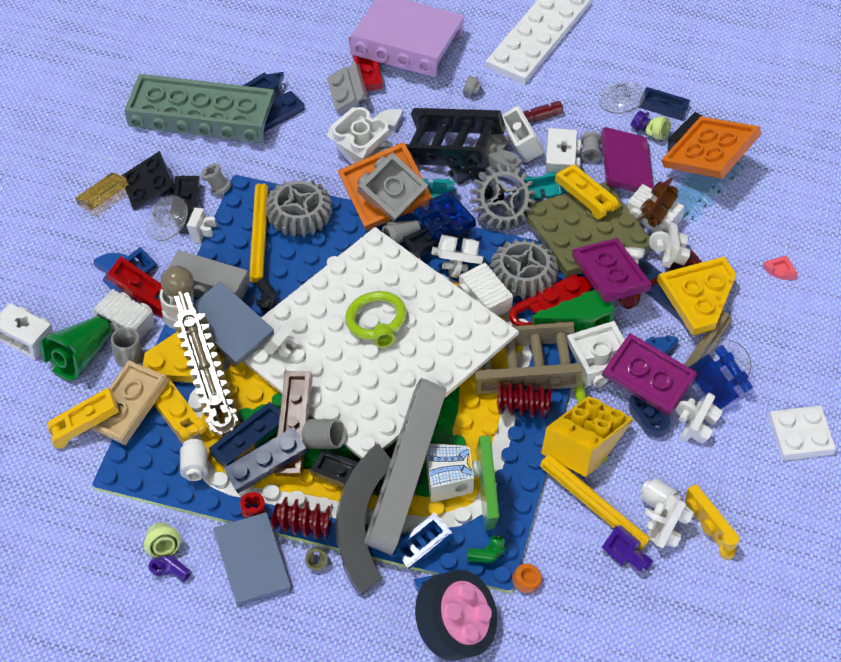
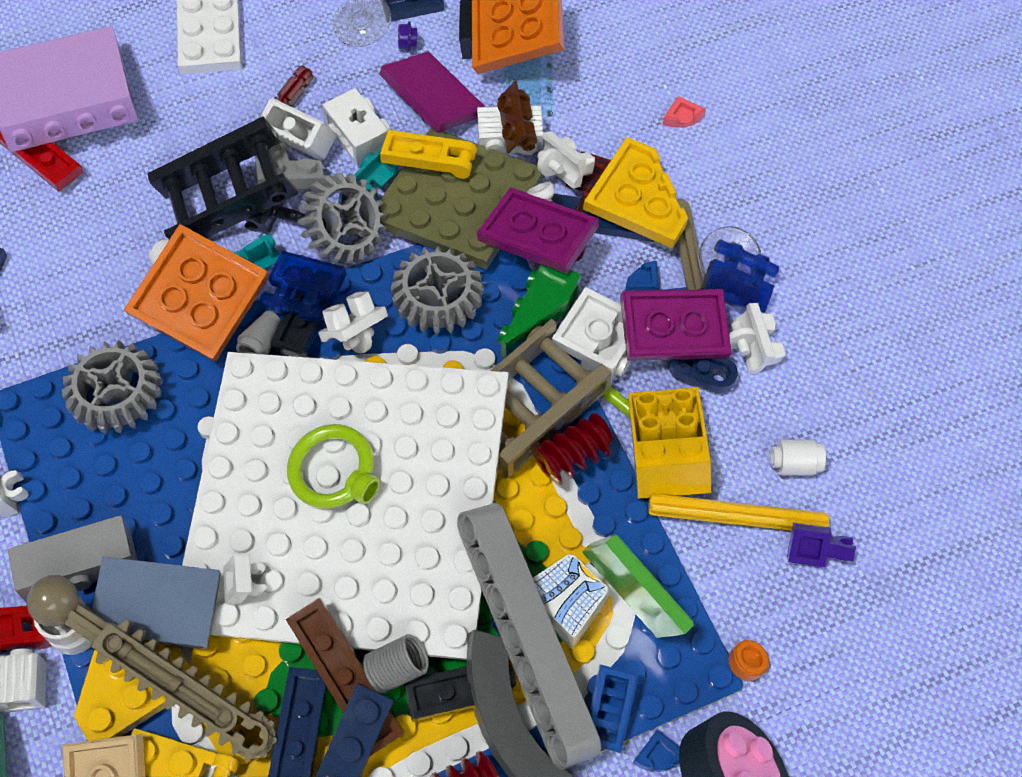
camera: 40 degrees left, 10 degrees up
light grey piece [111,327,143,367] -> none
yellow axle [249,183,268,283] -> none
black arm [256,278,278,311] -> none
light grey plate [327,62,368,115] -> none
white piece [327,107,394,165] -> none
light grey plate [357,152,428,221] -> none
white tile [374,109,403,132] -> none
white brick [457,263,513,316] -> none
light grey plate [462,75,481,98] -> none
green arm [467,535,506,563] -> none
red plate [509,274,593,326] -> none
light grey bush [581,132,602,163] -> none
white hips [644,493,694,548] -> none
yellowish green tile [646,116,671,140] -> none
yellow plate [684,484,739,560] -> none
white plate [768,405,836,461] -> none

